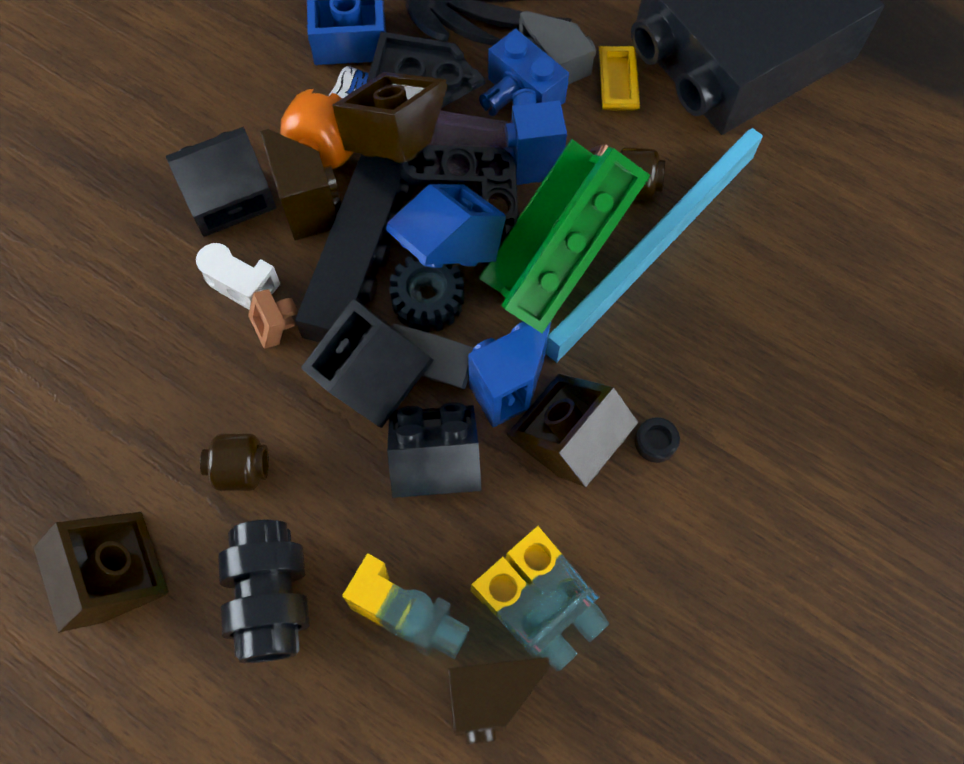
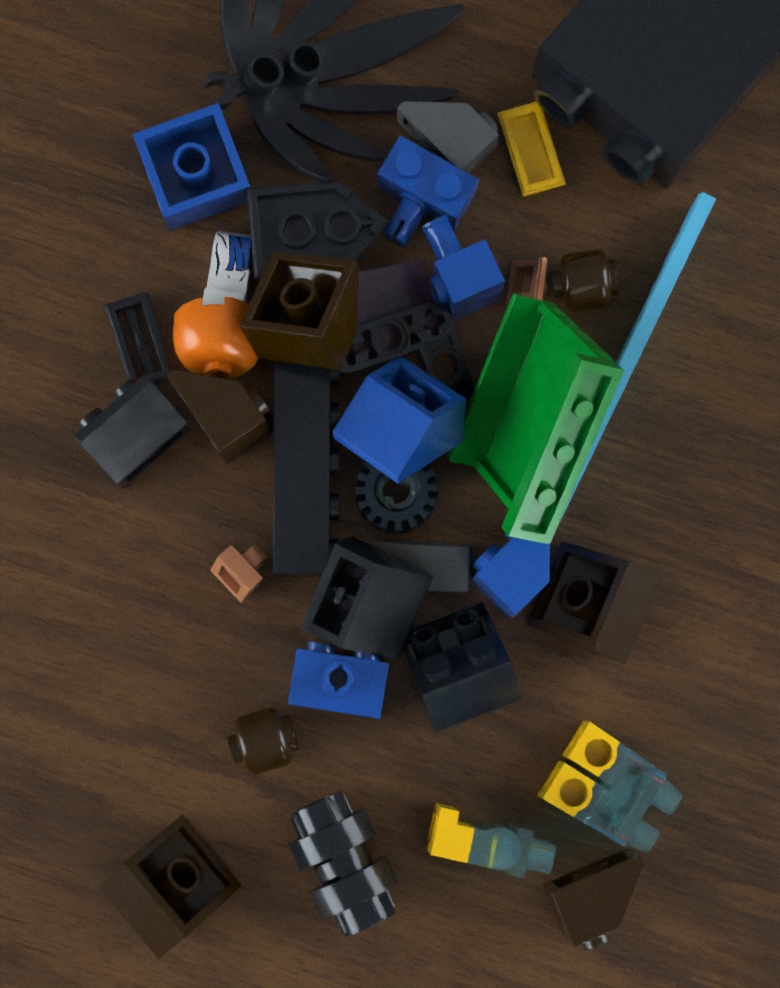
camera: 20 degrees left, 15 degrees up
white leg [196,243,281,310] -> none
black tile [635,417,680,463] -> none
none -> black tile [104,292,173,385]
none -> blue brick [288,641,389,719]

